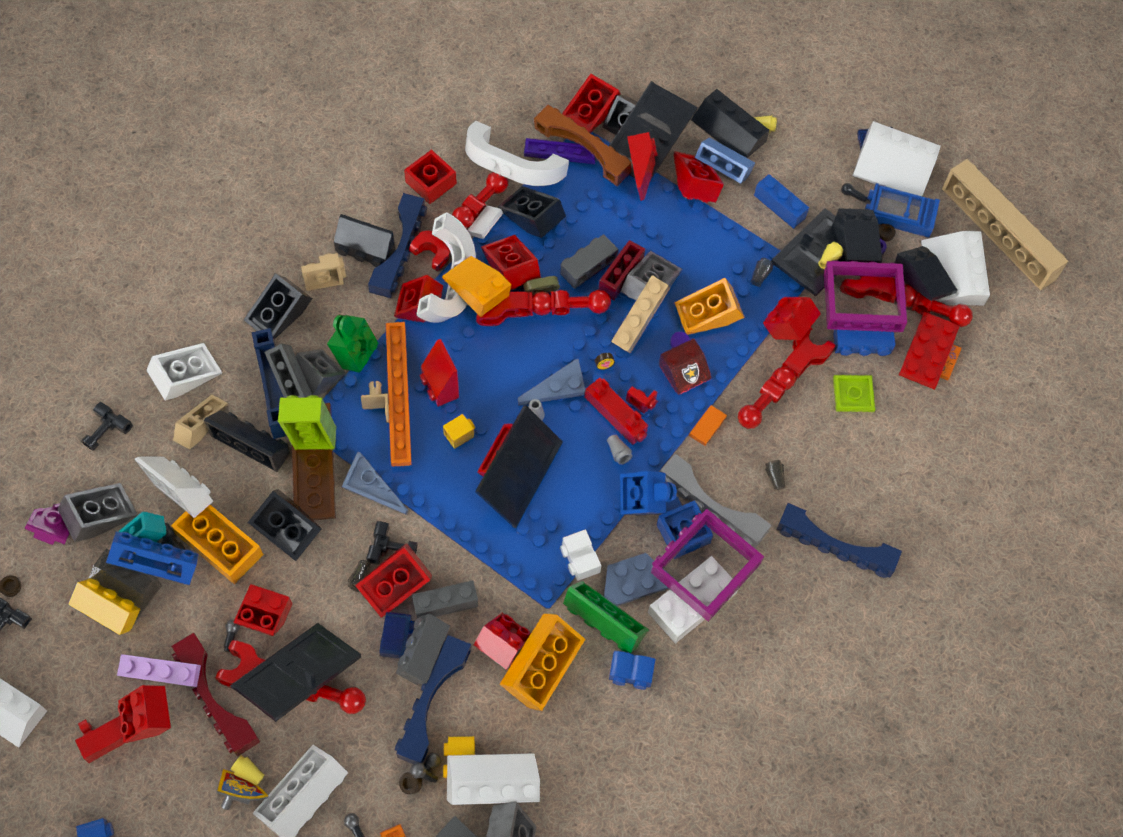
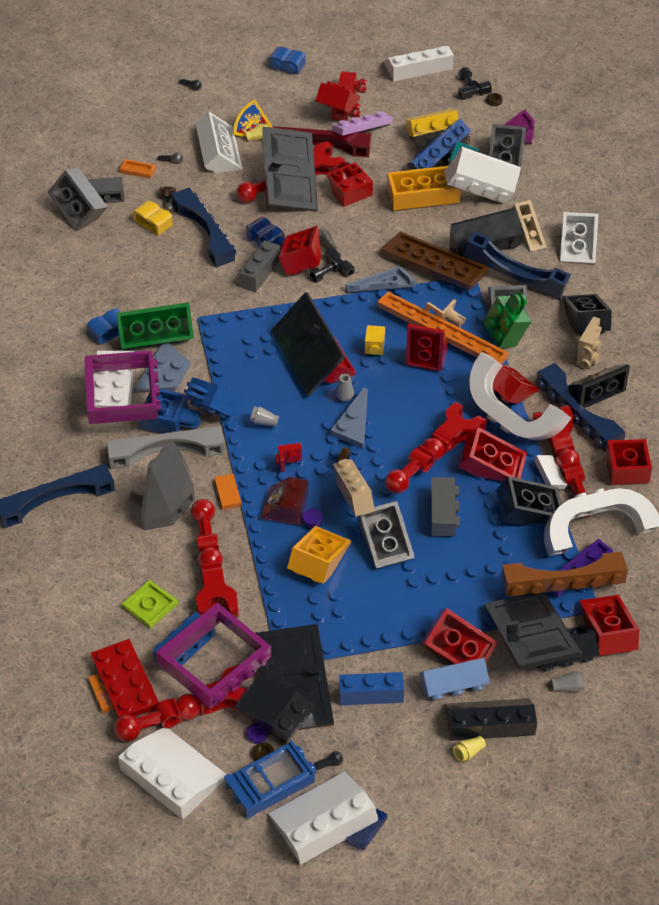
camera: 135 degrees right, 15 degrees down
black bar [81,402,133,451] -> none
black slope [247,489,322,561] -> none
dark grey brick [265,344,312,398] -> none
lime brick [278,395,336,449] -> none
dark grey brick [396,614,450,685] -> none
flat silver piece [410,762,438,783] -> none
light orange slope [442,256,512,317] -> none
white slope [447,753,540,805] -> none
red slope [473,612,531,670] -> none
light orange brick [499,614,585,711] -> none
olive beam [523,276,560,296] -> none
white brick [560,529,601,581] -> none
red brick [585,378,648,445] -> none
dark red brick [599,240,645,301] -> none
red slope [627,132,658,201] -> none
clear smoke cone [750,258,774,287] -> none
red brick [763,297,821,340] -> none
light yellow cone [818,242,843,269] -> none
black slope [894,246,957,301] -> none
tan brick [942,159,1069,290] -> none
none -> dark grey wedge [141,441,195,530]

